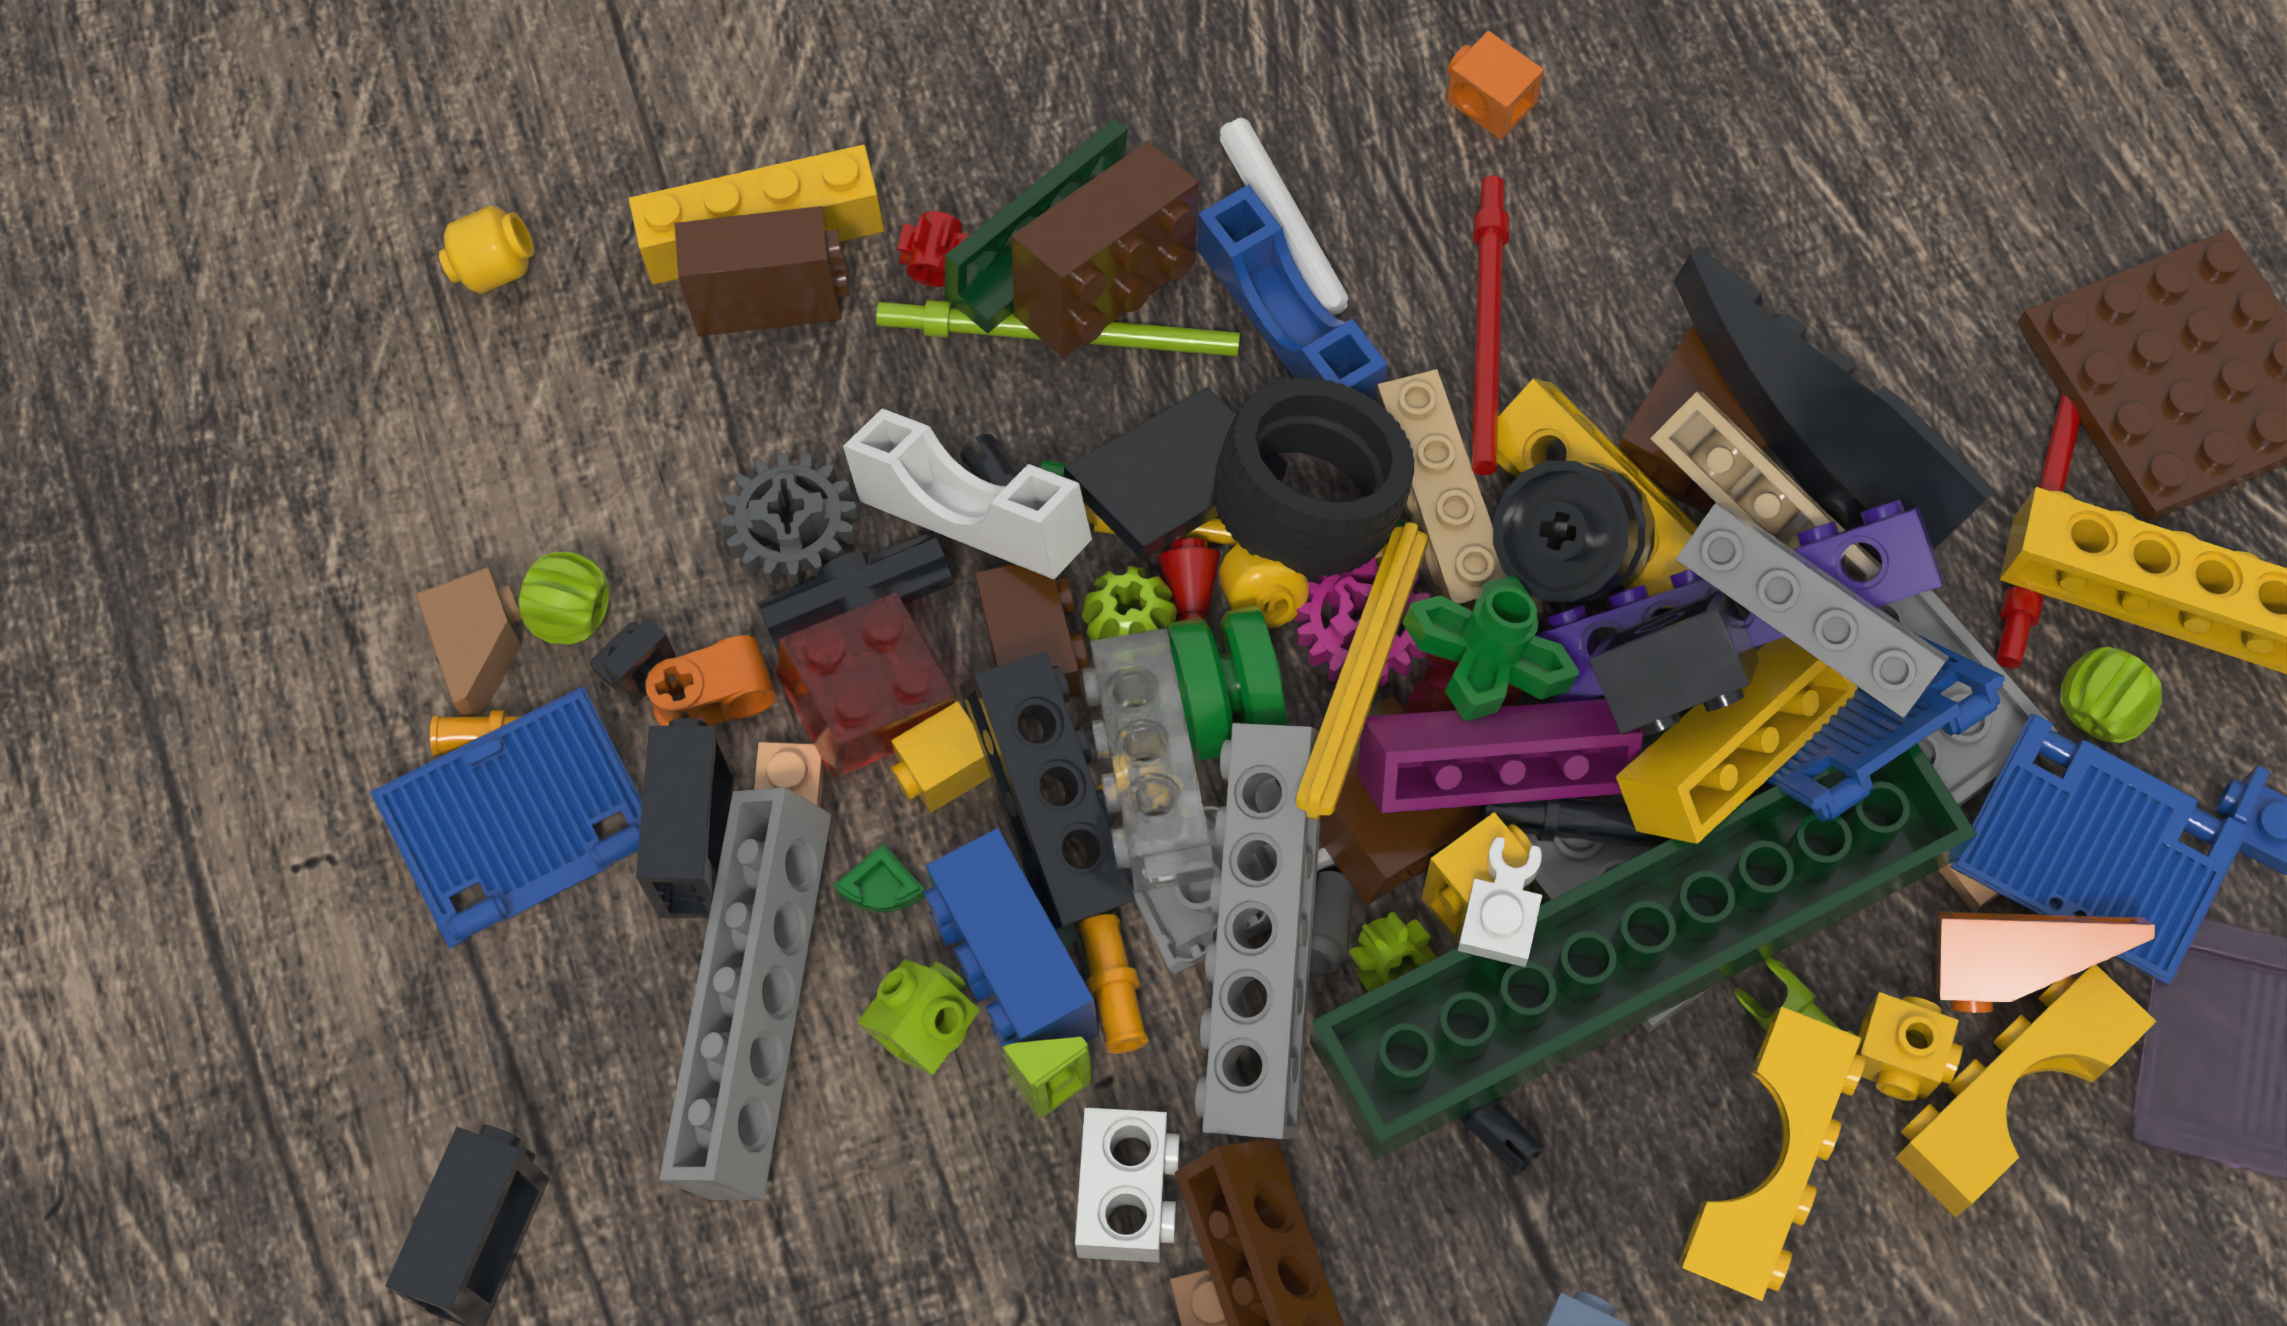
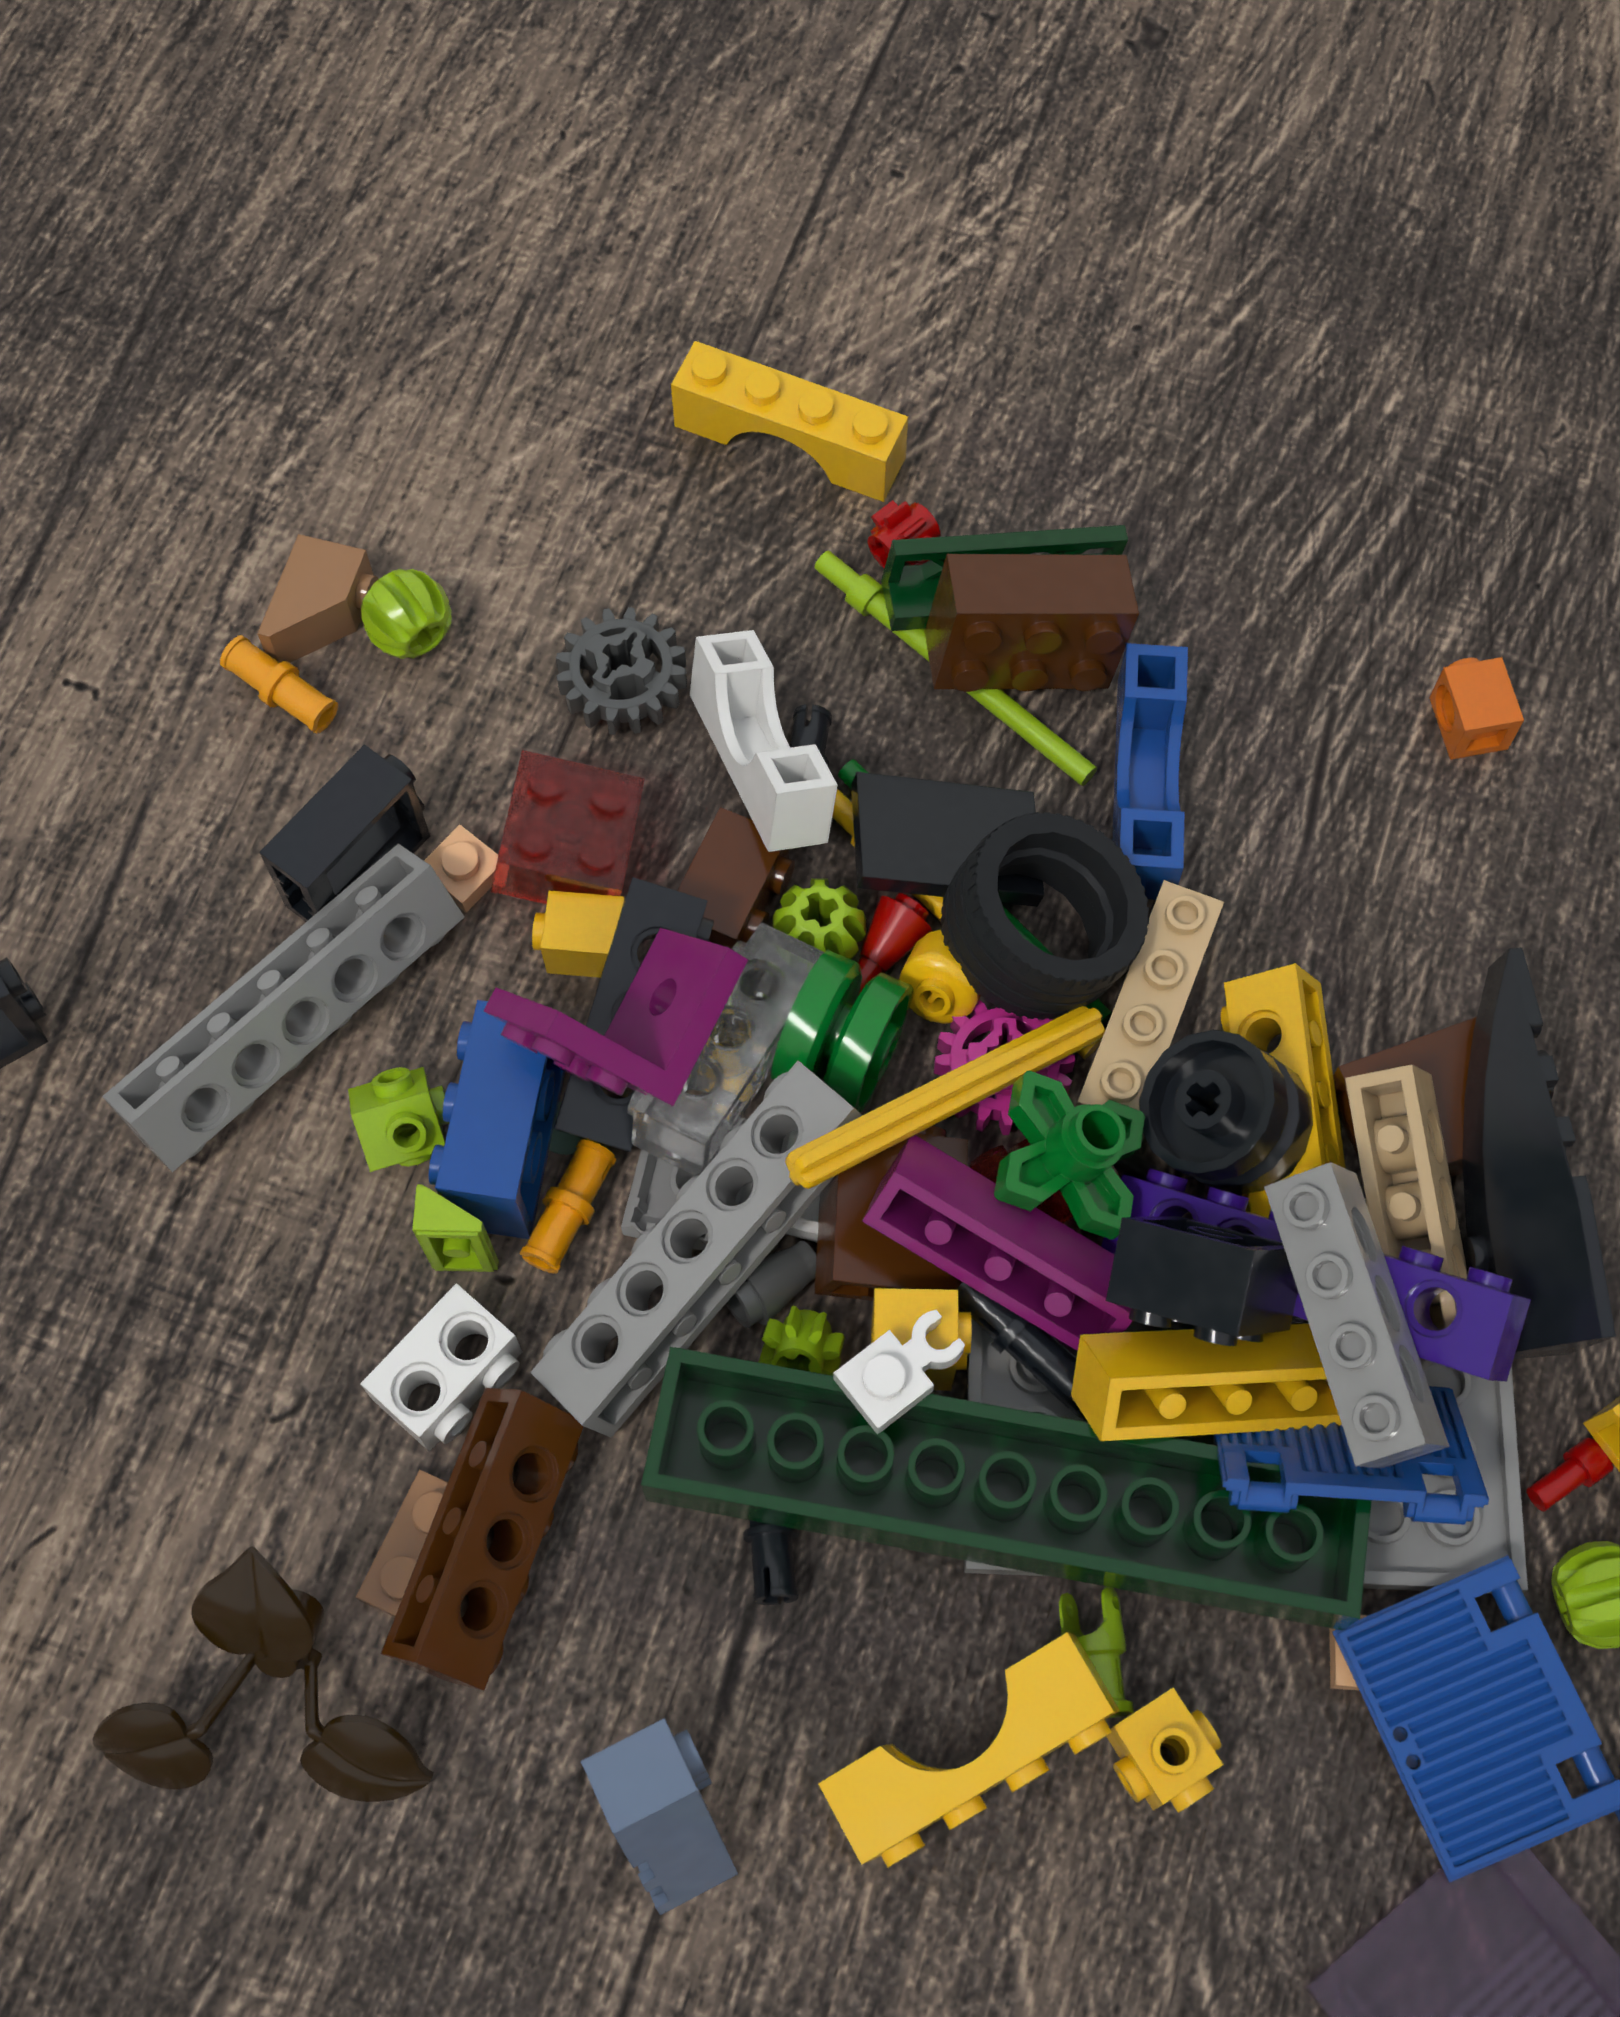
camera: 35 degrees right, 0 degrees up
blue window [370,686,642,949] -> none
yellow head [439,205,534,294] -> none
black bracket [590,618,676,707] -> none
orange piece [645,635,777,726] -> none
reddish brown brick [674,206,850,337] -> none
black piece [757,531,954,656] -> none
green tile [833,844,925,913] -> none
white axle [1220,118,1348,316] -> none
red bar [1471,175,1510,475] -> none
yellow arch [1895,965,2157,1218] -> none
slope [1935,911,2155,1013] -> none
none -> magenta bracket [483,928,748,1106]

